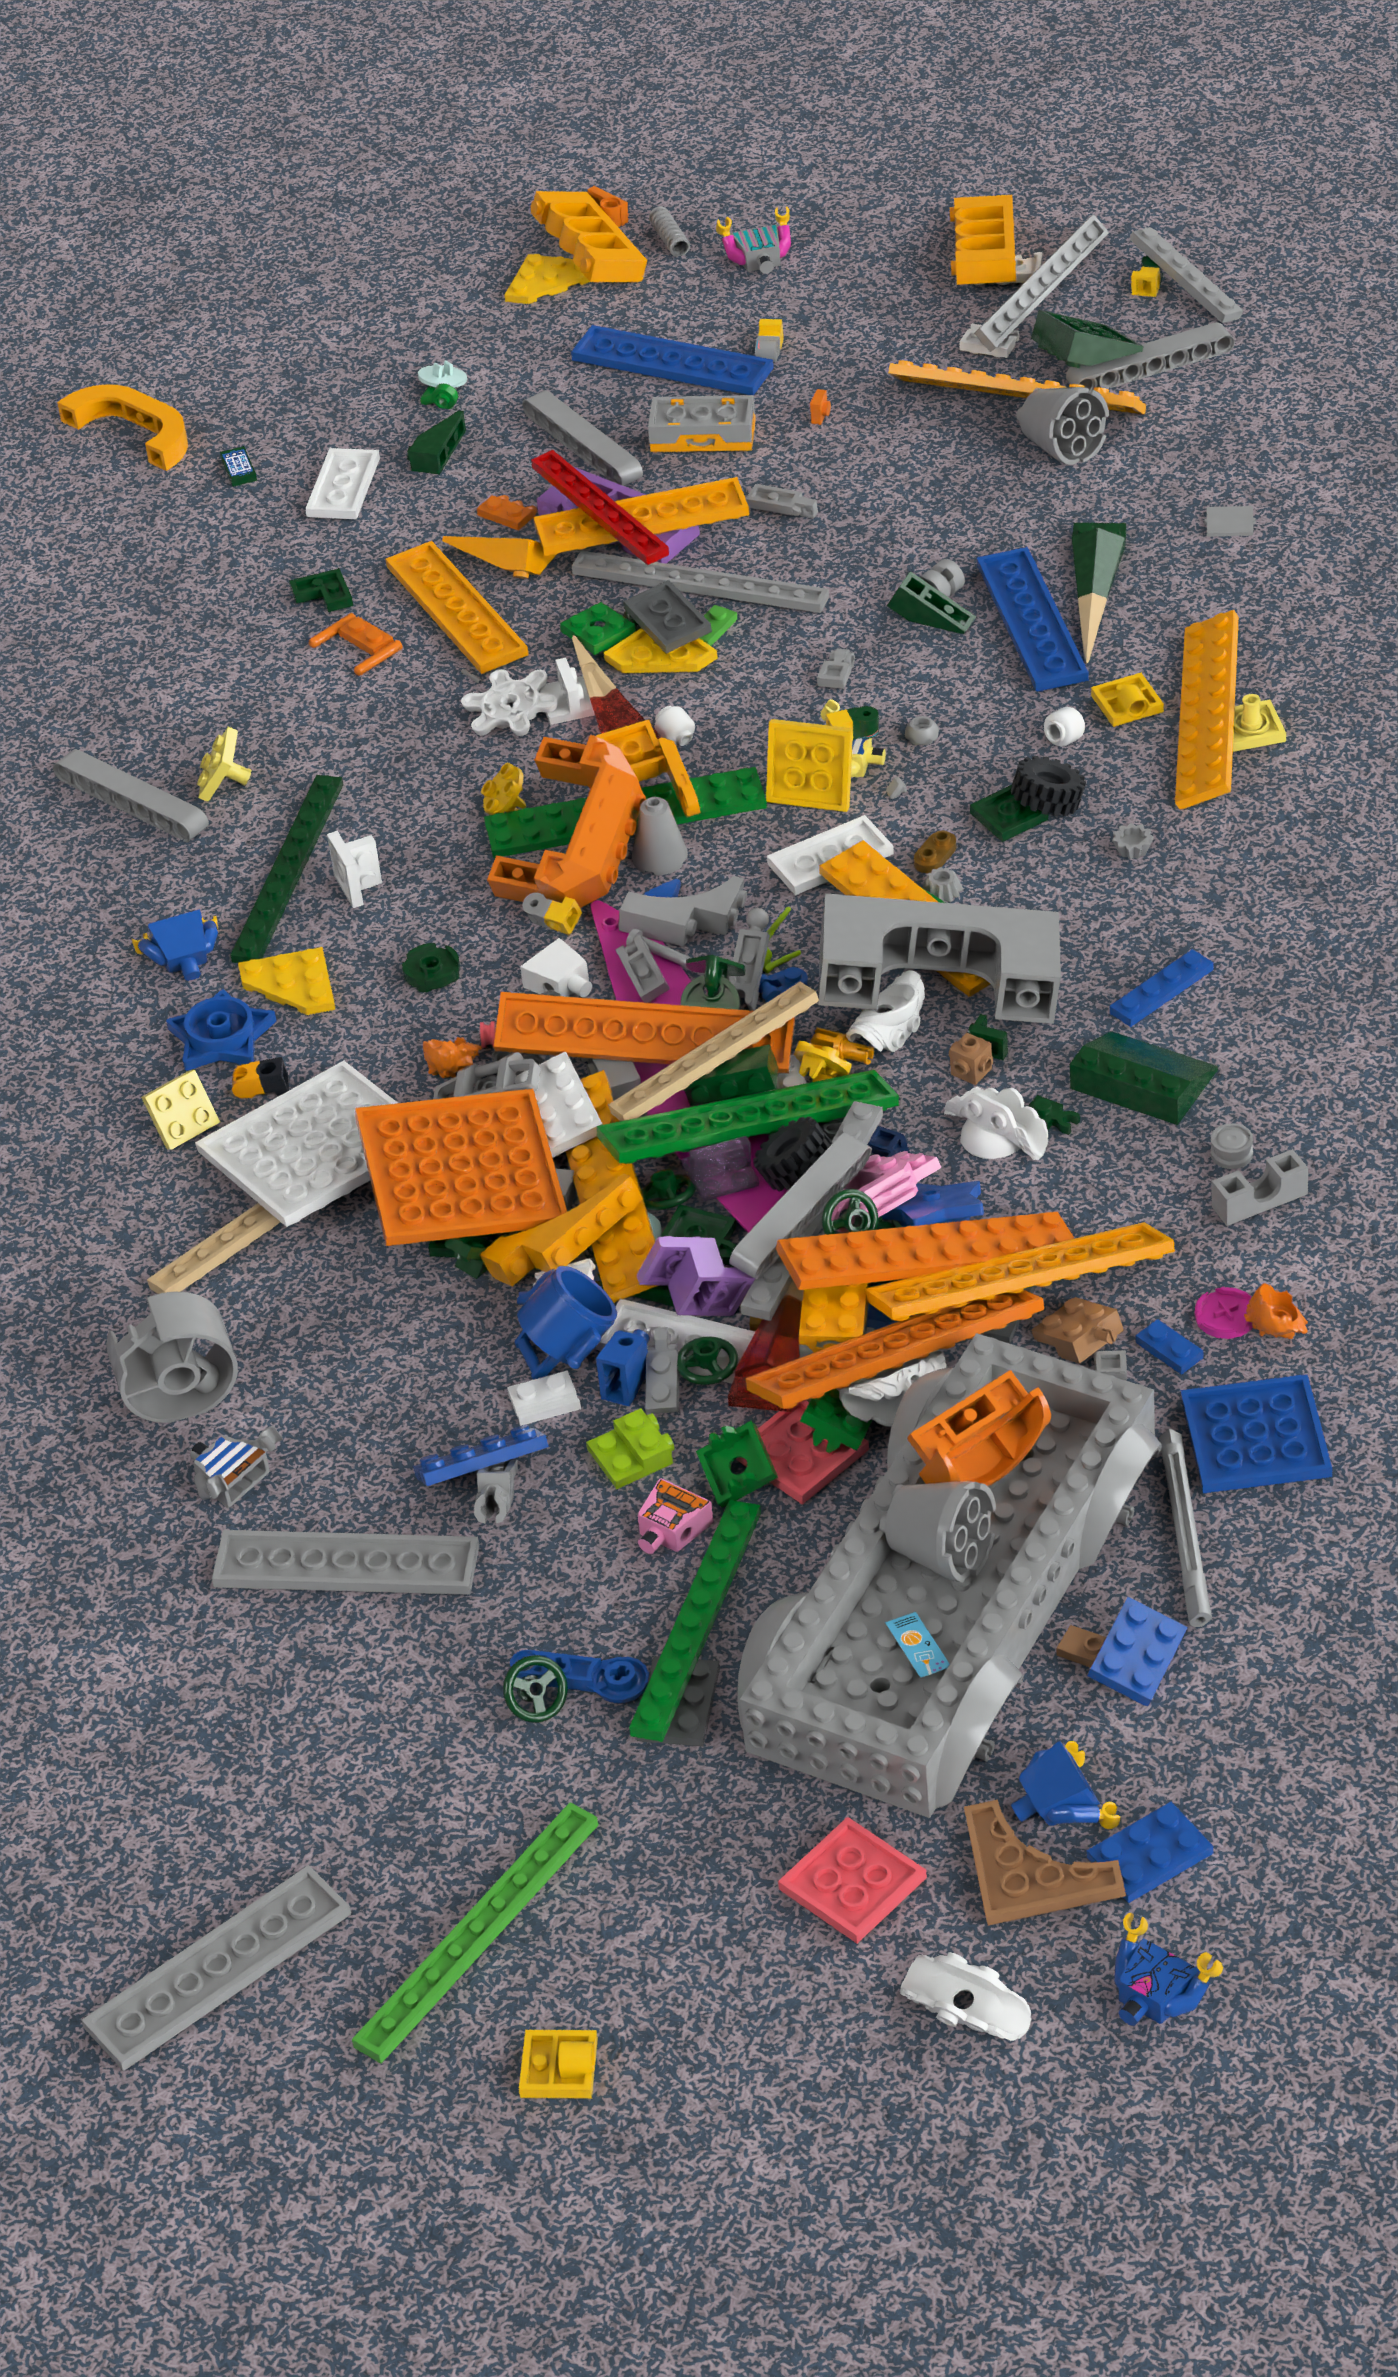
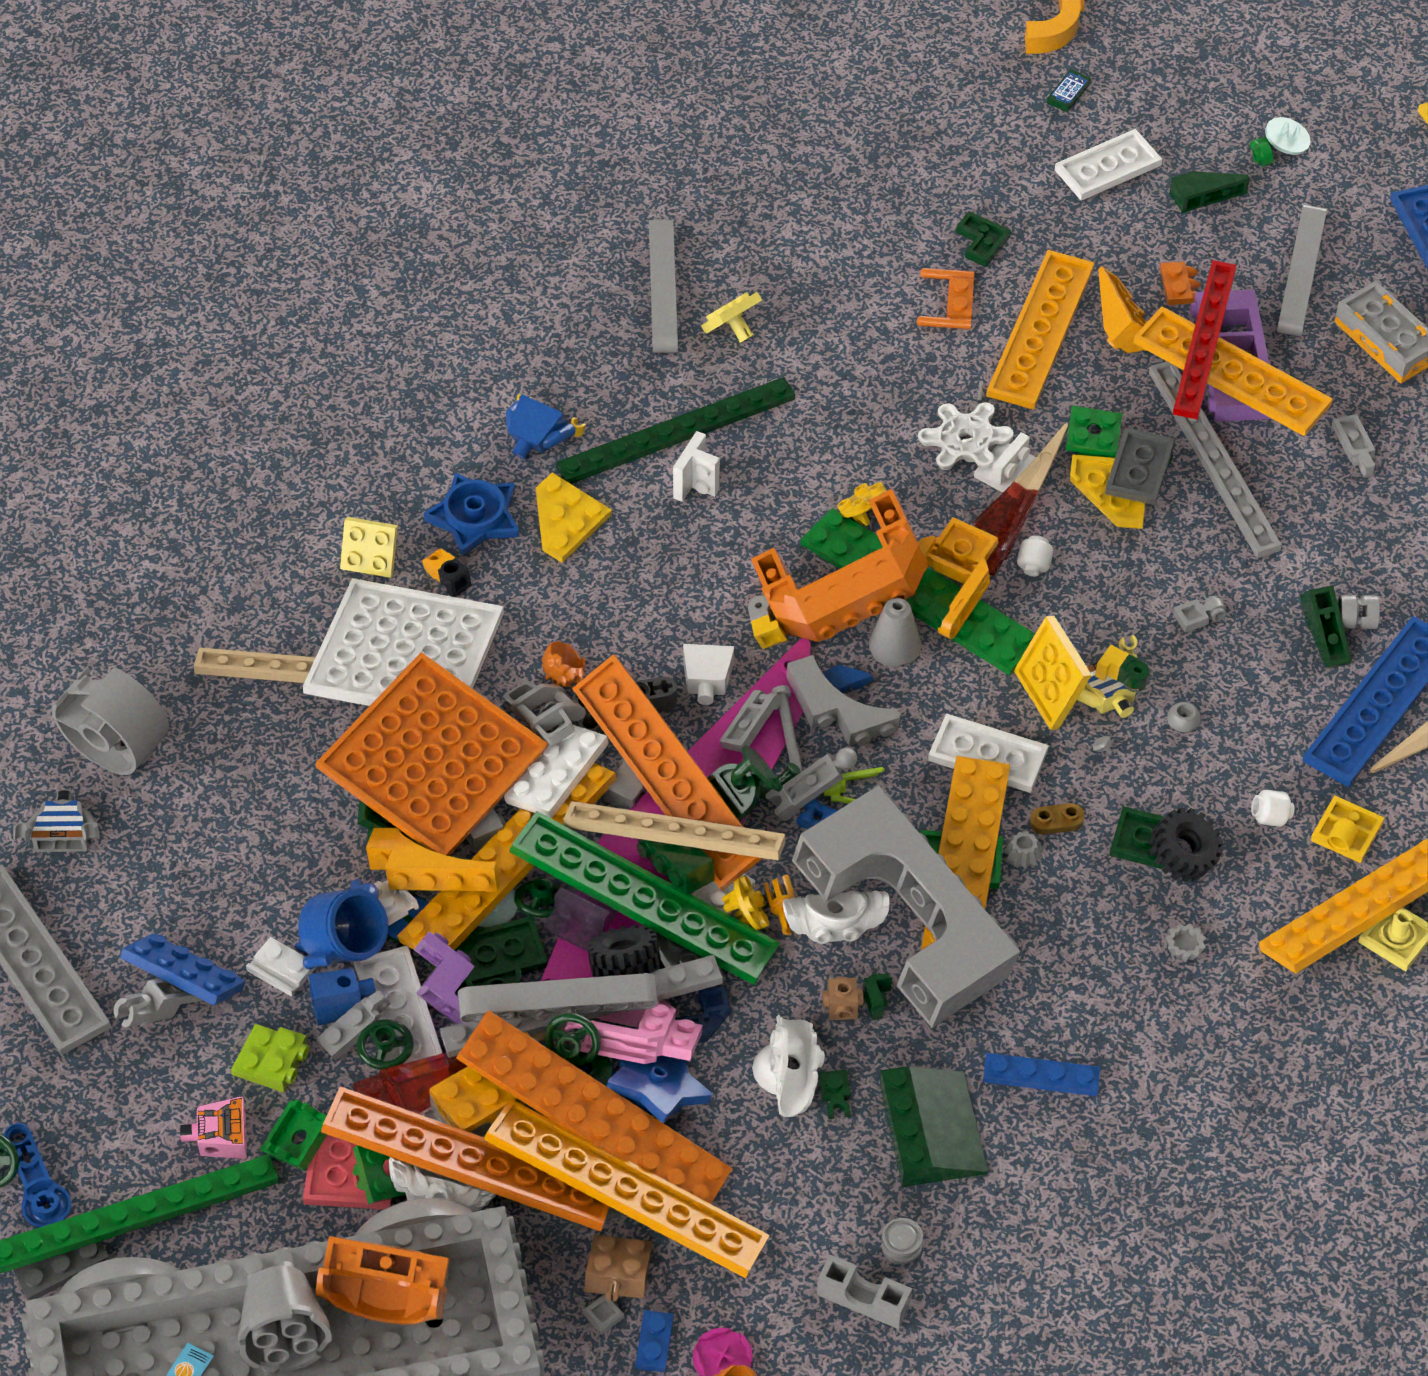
camera: 45 degrees right, 10 degrees up
dark green plate [402,943,460,992] -> none
bright green plate [700,605,737,646] -> none

